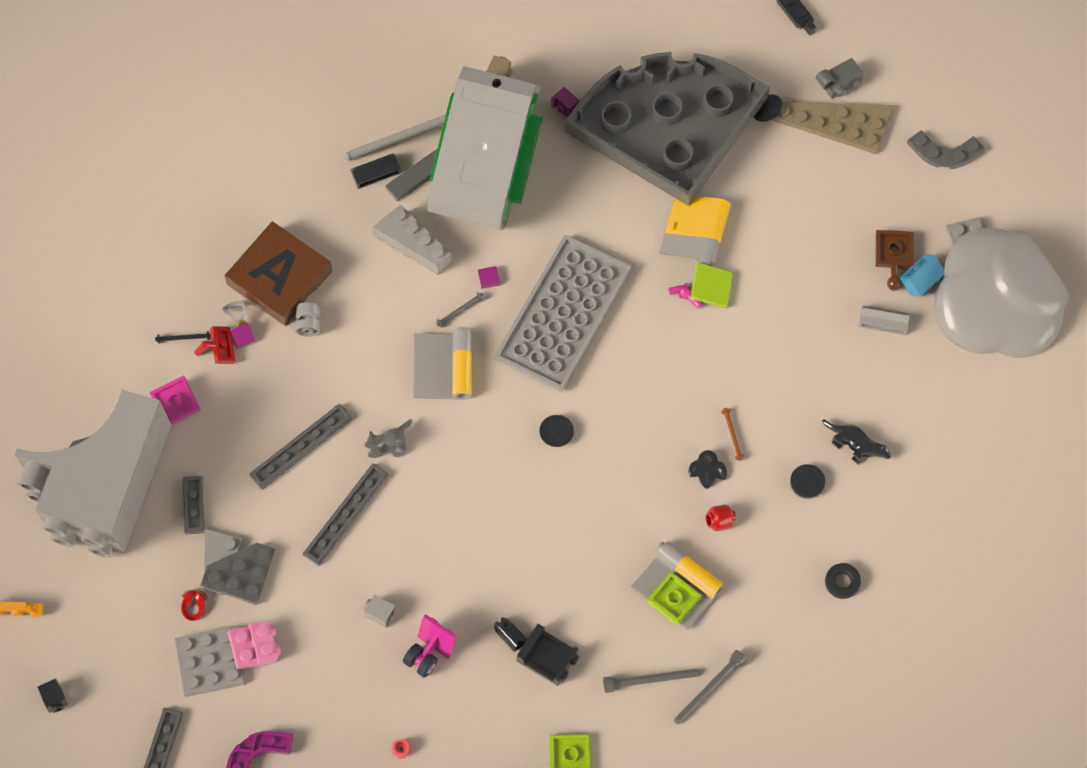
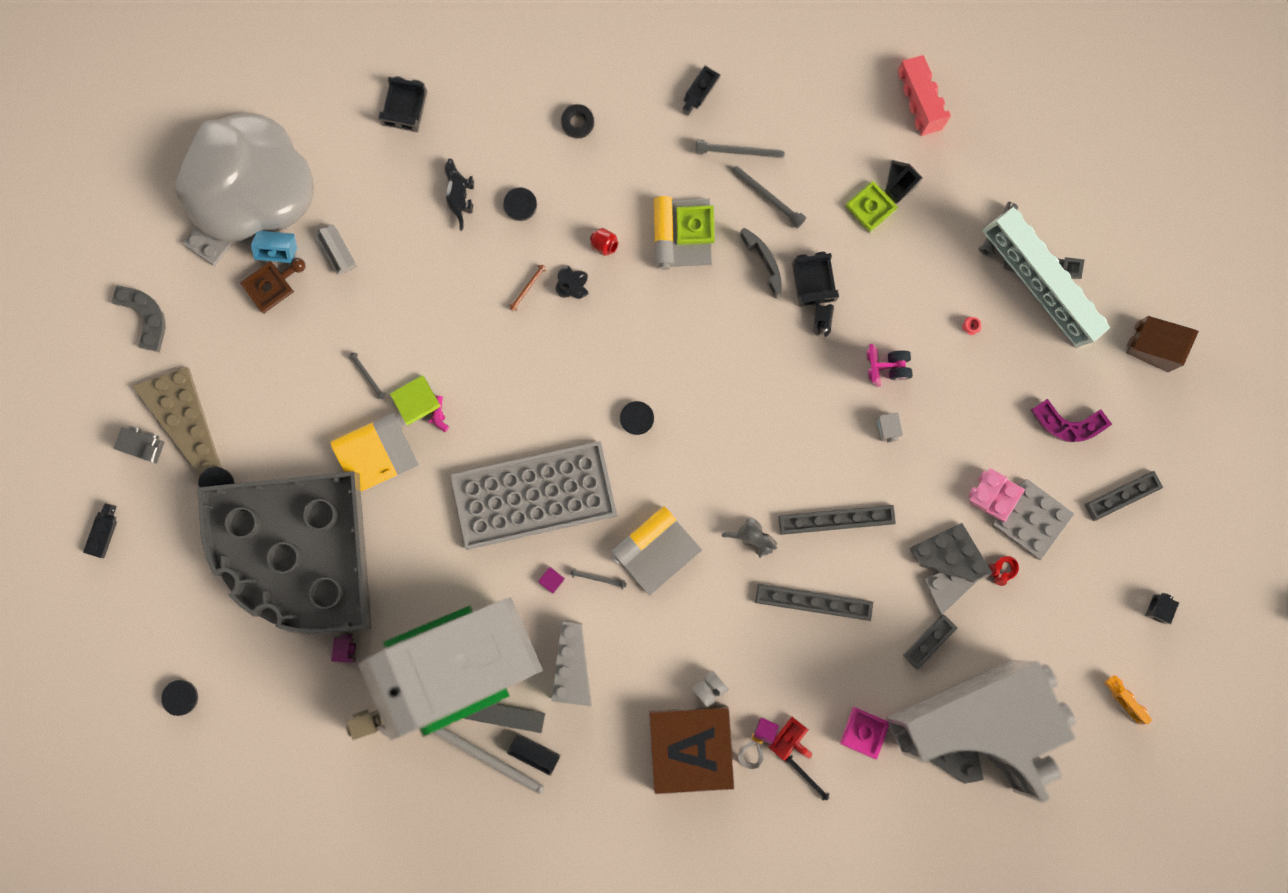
camera: 130 degrees left, 15 degrees up
none -> dark grey axle [349,352,386,400]
none -> black panel [378,76,427,132]
none -> black hinge [682,65,721,116]
none -> dark grey slope [740,228,782,299]

